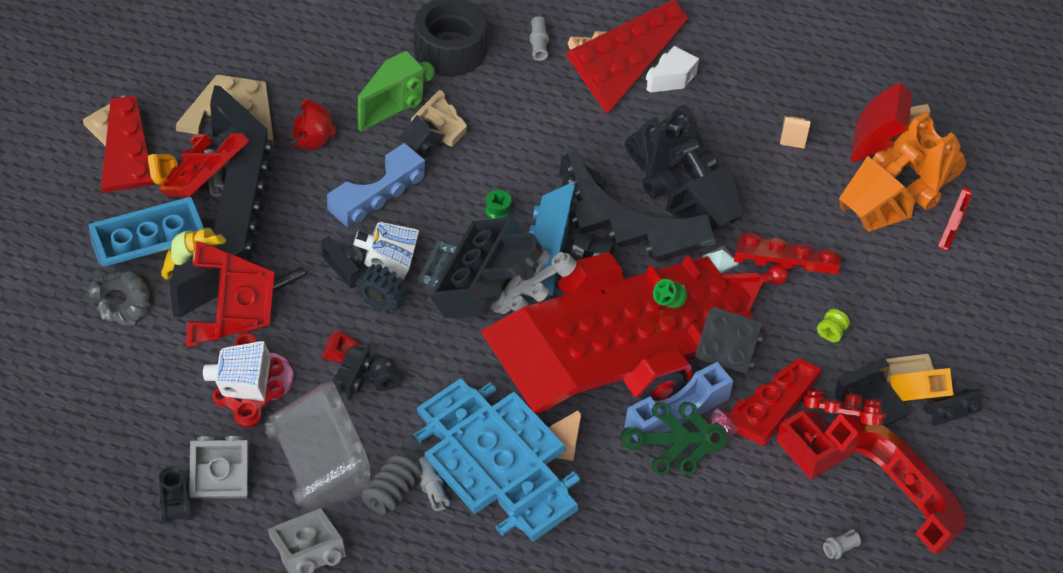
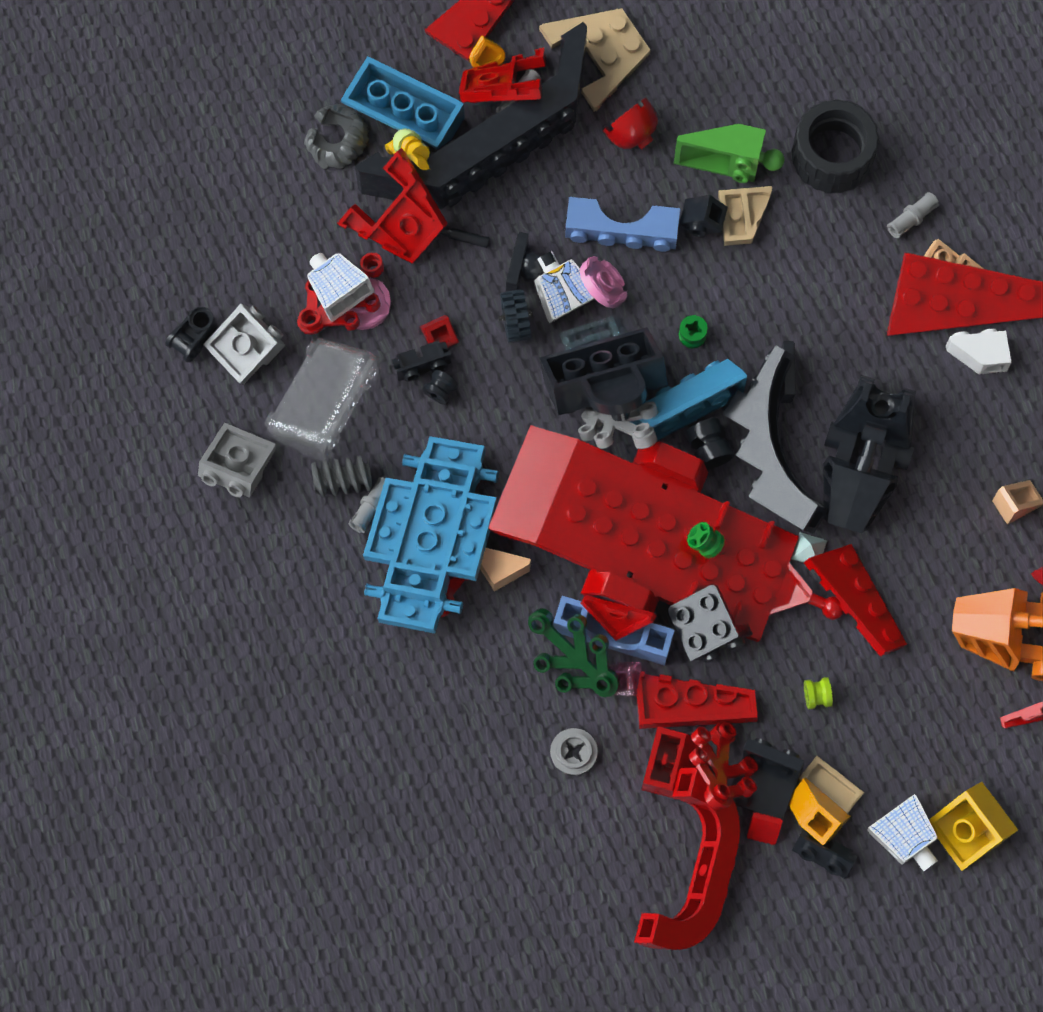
camera: 55 degrees right, 20 degrees up
light grey pin [823,529,861,559] -> none
none -> light grey gear [550,728,598,776]
none -> bright pink tile [580,256,627,309]
none -> red tile [581,595,656,641]
none -> red slope [747,812,783,845]
none -> white torso [867,794,938,871]
none -> yellow slope [929,782,1018,871]

